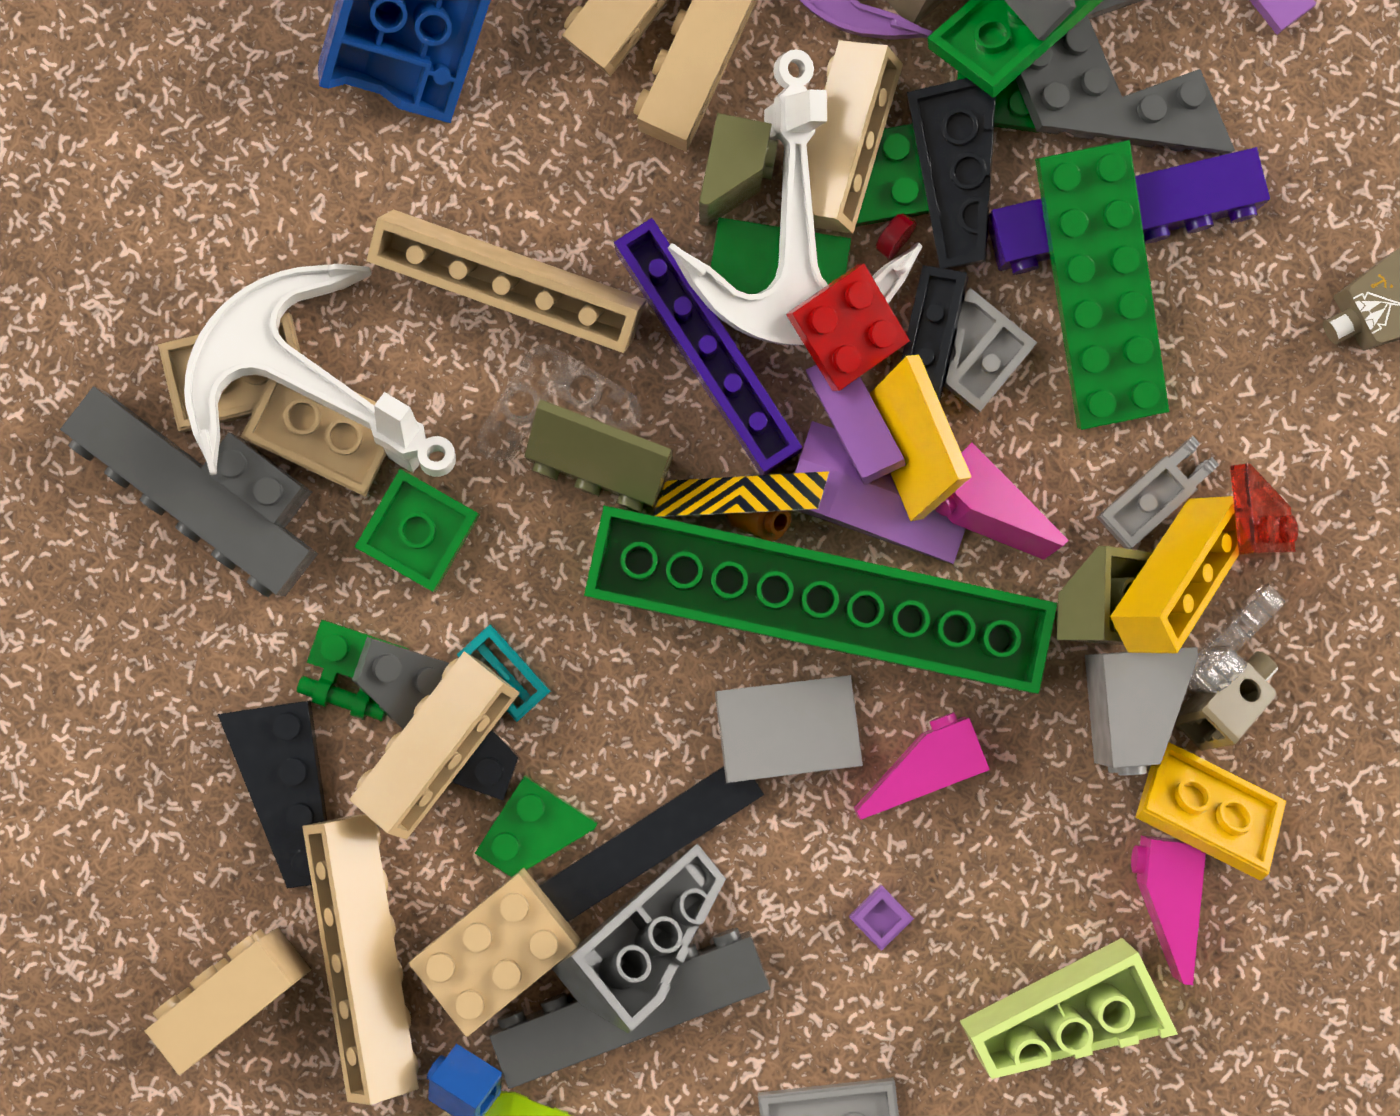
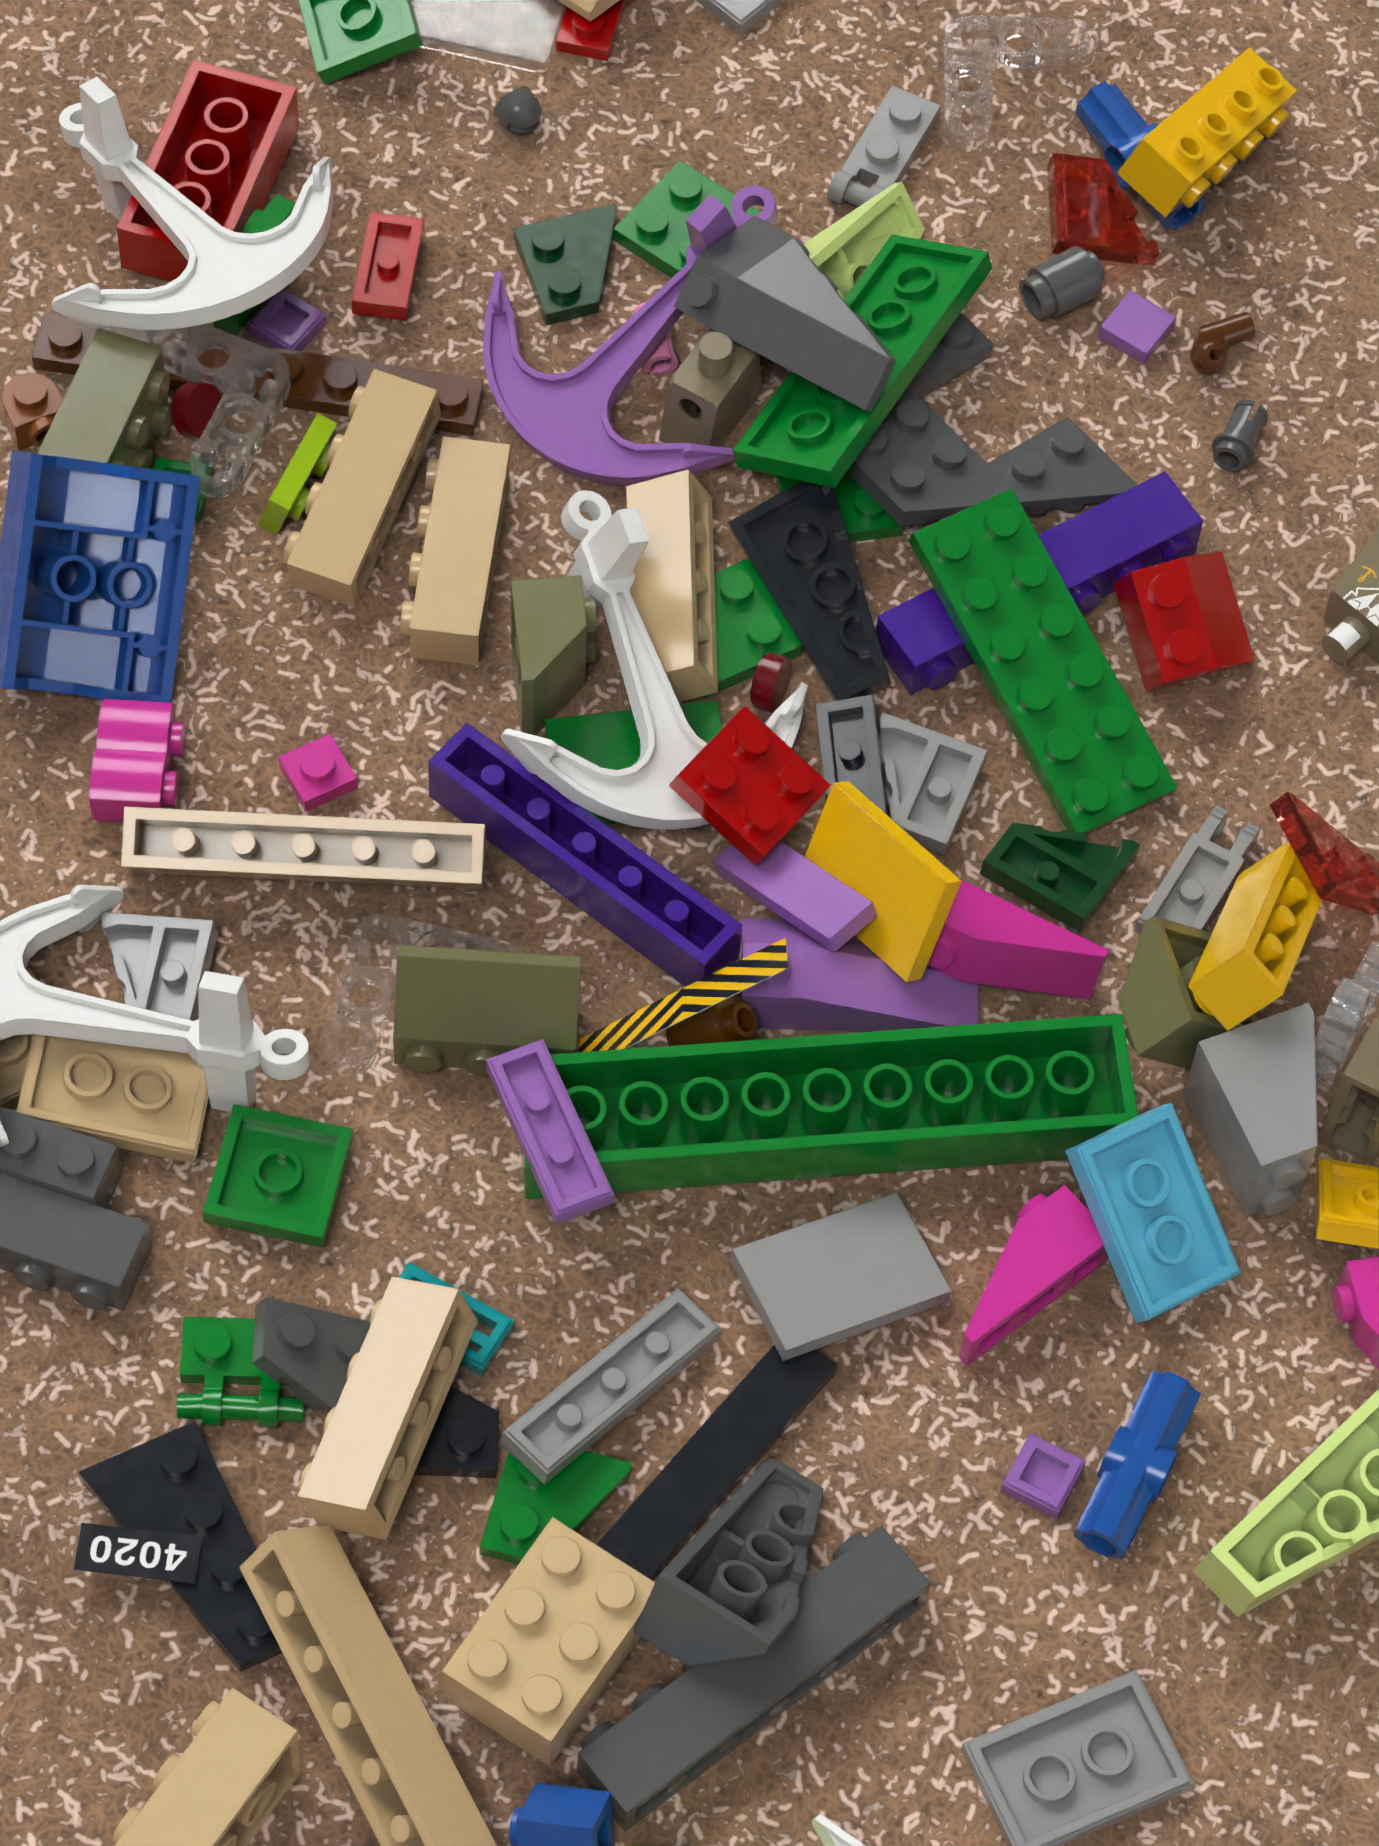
camera: 25 degrees left, 25 degrees down
none -> black sticker [73,1523,203,1583]
none -> dark pink brick [89,699,186,822]
none -> wing [101,912,218,1021]
none -> dark pink plate [278,734,358,812]
none -> medium lavender tile [486,1039,614,1225]
none -> light grey tile [500,1288,722,1485]
none -> dark green wing [980,822,1140,933]
none -> medium azure tile [1065,1103,1241,1323]
none -> blue piece [1074,1371,1201,1559]
none -> red slope [1113,552,1255,692]
none -> reddish brown arm [1190,312,1255,374]
none -> dark grey pin [1211,400,1269,472]

